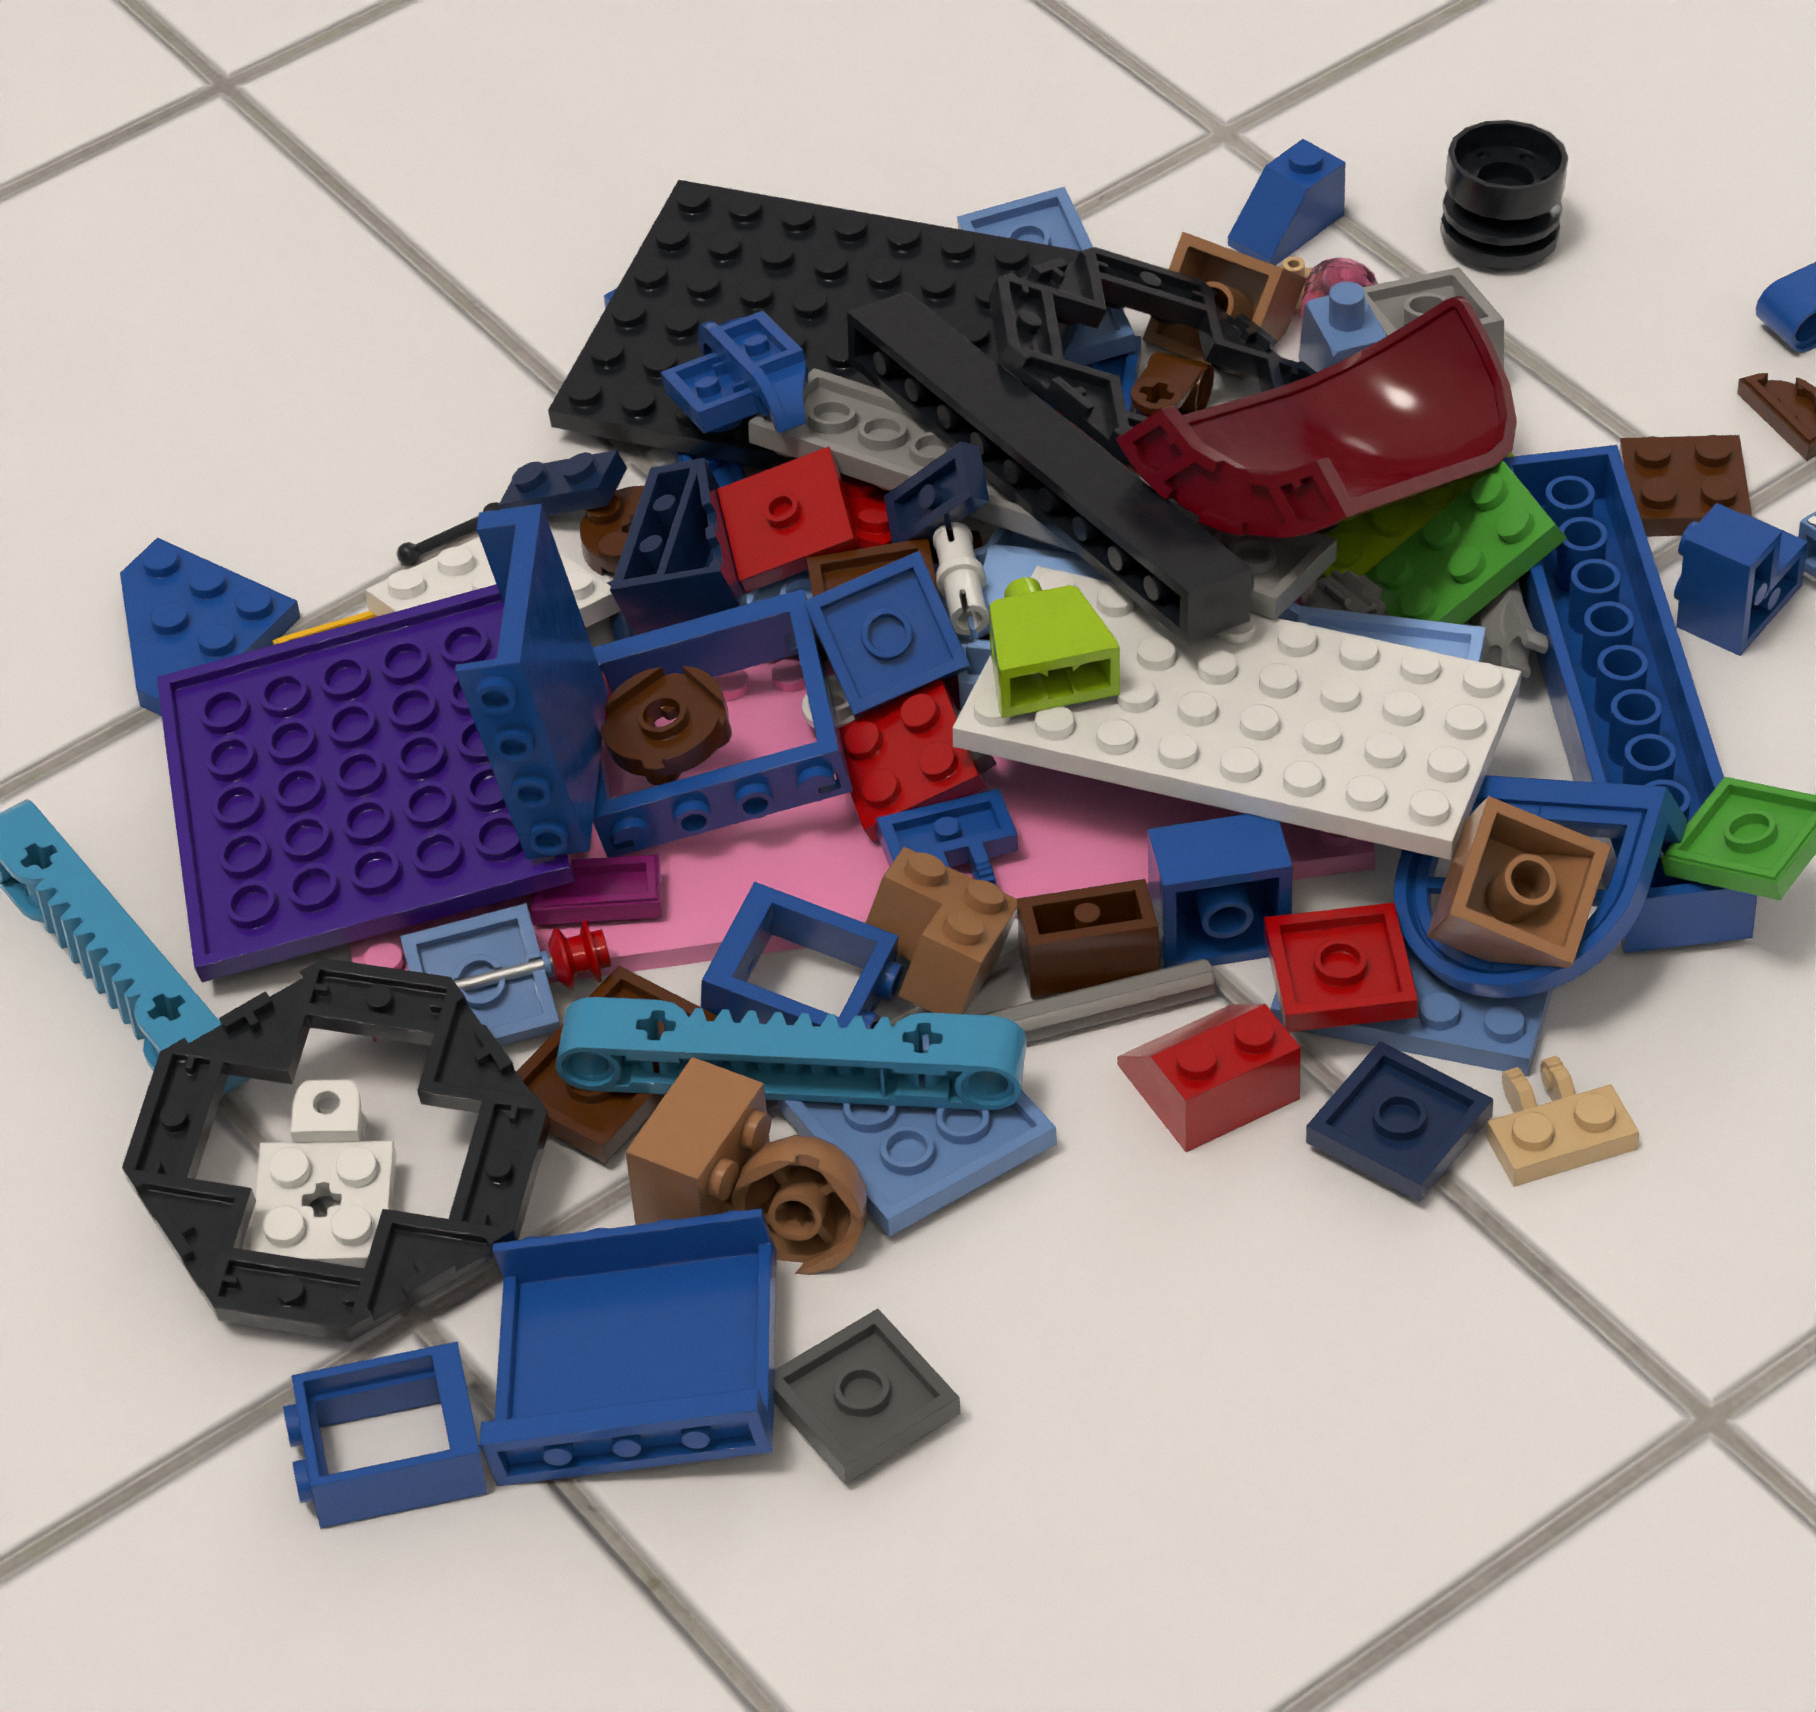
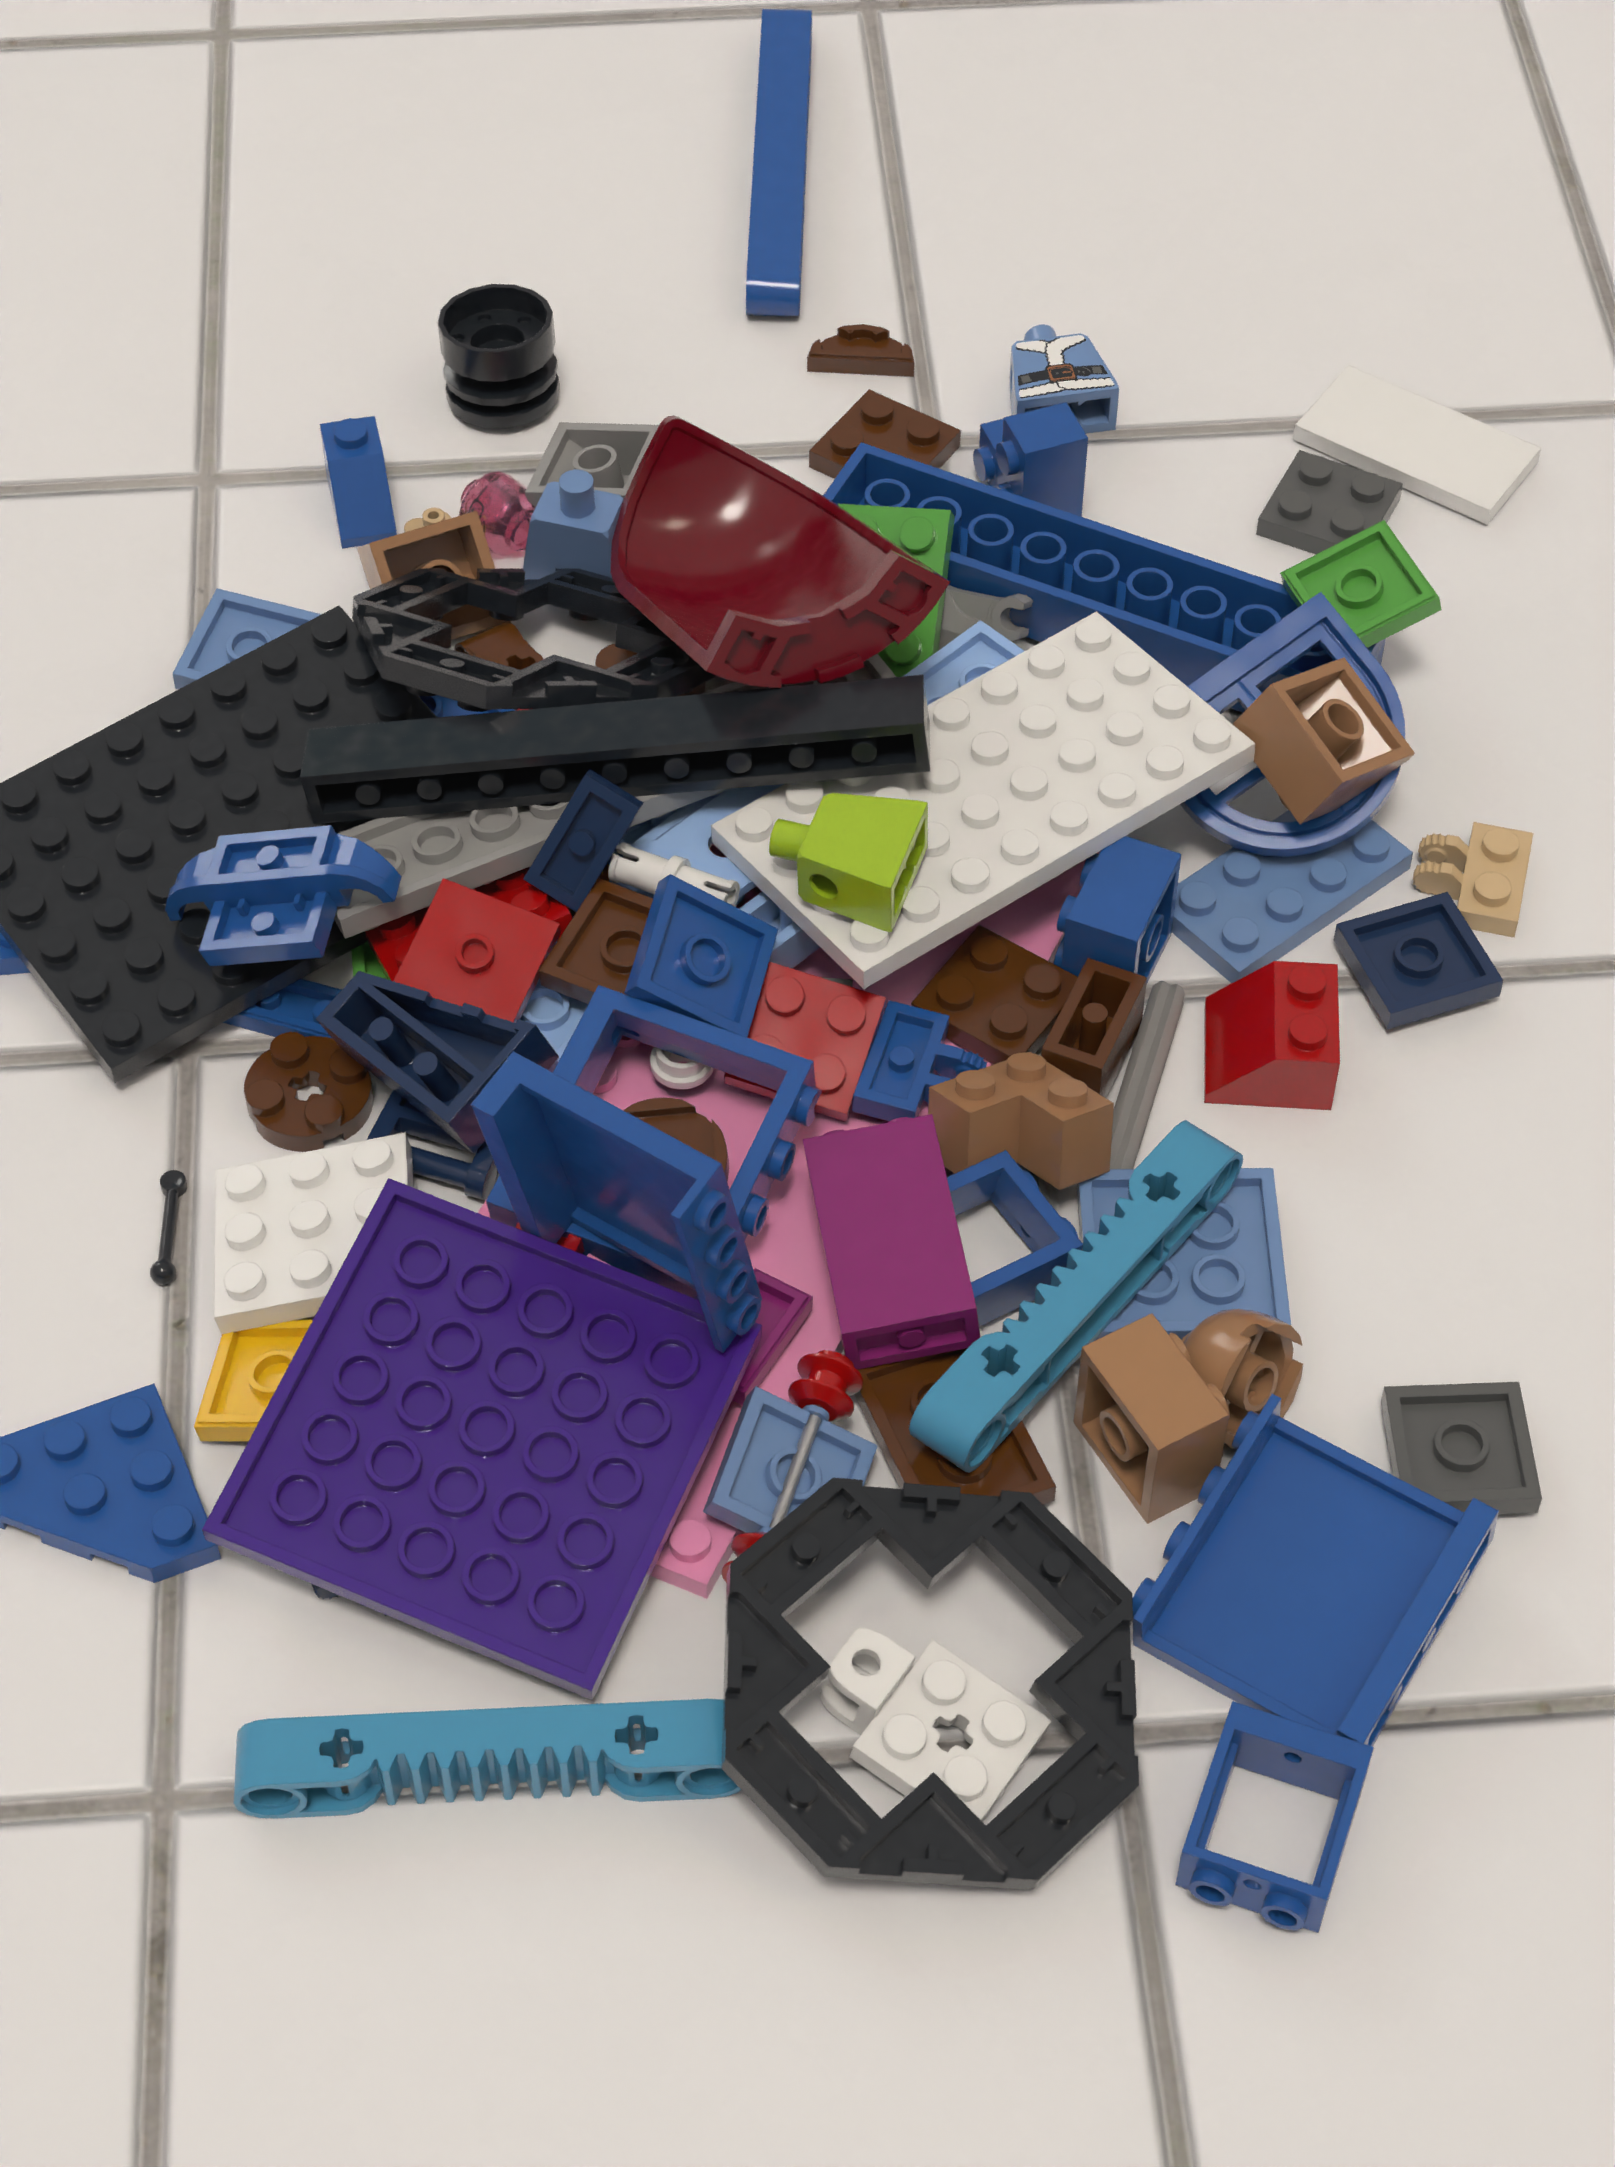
camera: 60 degrees left, 5 degrees up
dark blue plate [499,450,627,517] -> none
red plate [1264,902,1418,1032] -> none
none -> magenta panel [802,1114,980,1369]
none -> reddish brown plate [911,925,1078,1064]

